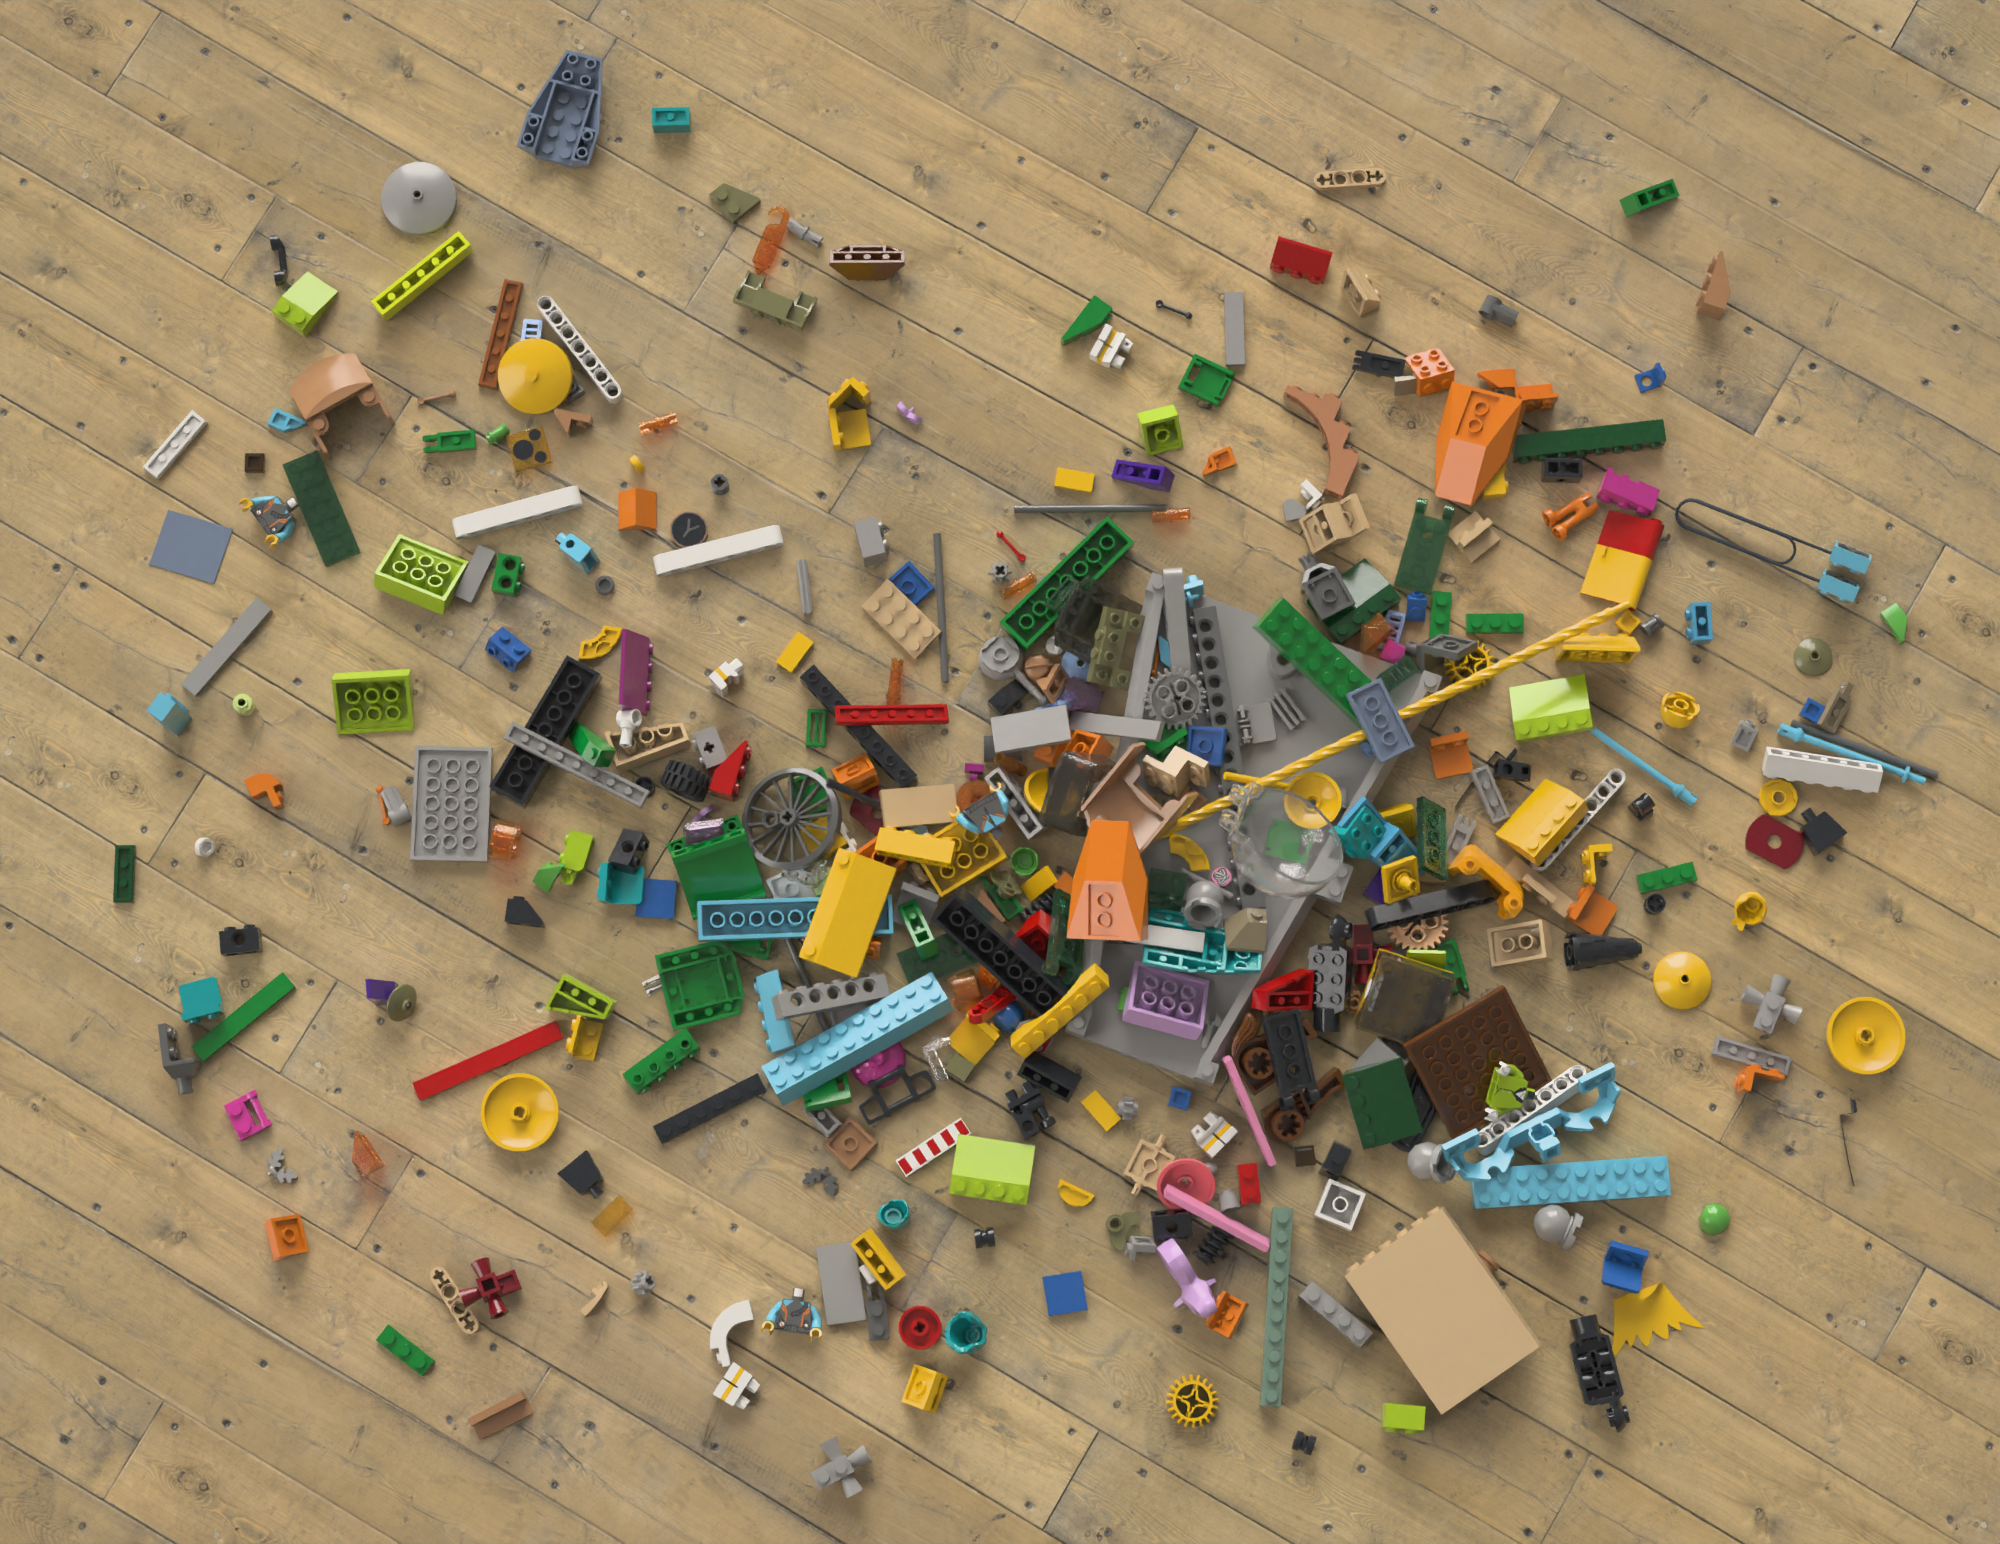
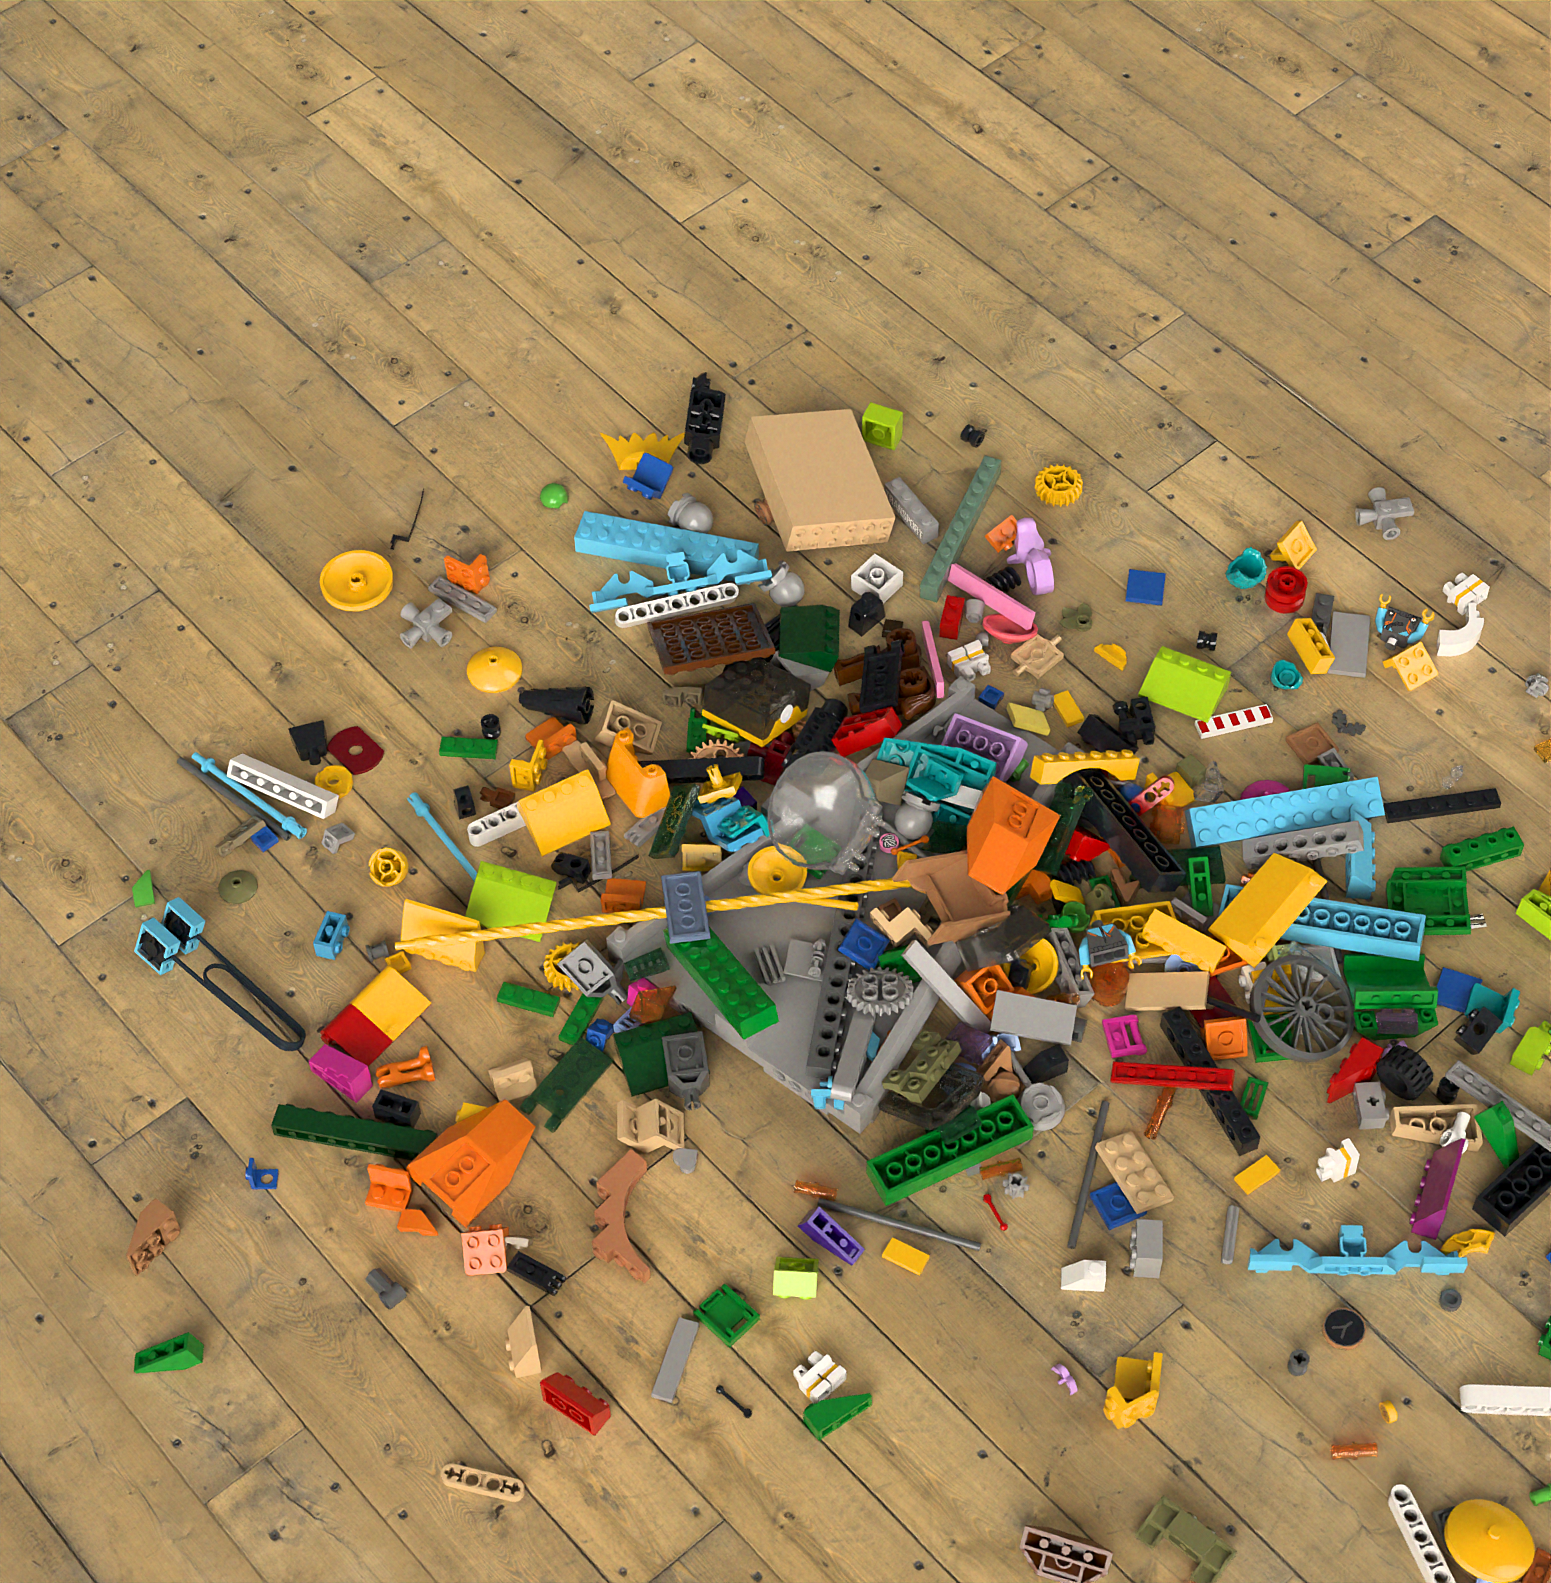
camera: 160 degrees left, 25 degrees down
clear yellow tile [506,426,553,473] -> none
medium nougat slope [554,408,593,438] -> none
medium azure torso [555,533,600,574] -> none
orange slope [618,488,657,531] -> none
white beam [652,525,784,577] -> none
black bar [859,1063,936,1125] -> none
magenta tile [965,763,984,783] -> none
light grey bracket [1125,1236,1156,1262] -> none
black brick [1150,1208,1193,1241] -> none
orange slope [1202,446,1237,476] -> none
white bracket [1300,479,1322,511] -> none
lime torso [1484,1061,1535,1122] -> none
yellow hat [1731,892,1767,931] -> none
none -> reddish brown plate [480,787,515,809]
none -> orange hinge [891,835,929,855]
none -> teal bracket [906,757,964,802]
none -> light yellow tile [1006,702,1050,736]
none -> green hinge [1023,914,1080,928]
none -> white slope [1061,1260,1106,1292]
none -> dark pink plate [1102,1015,1147,1058]
none -> medium azure piece [1247,1225,1468,1276]
none -> yellow bracket [1382,642,1438,691]

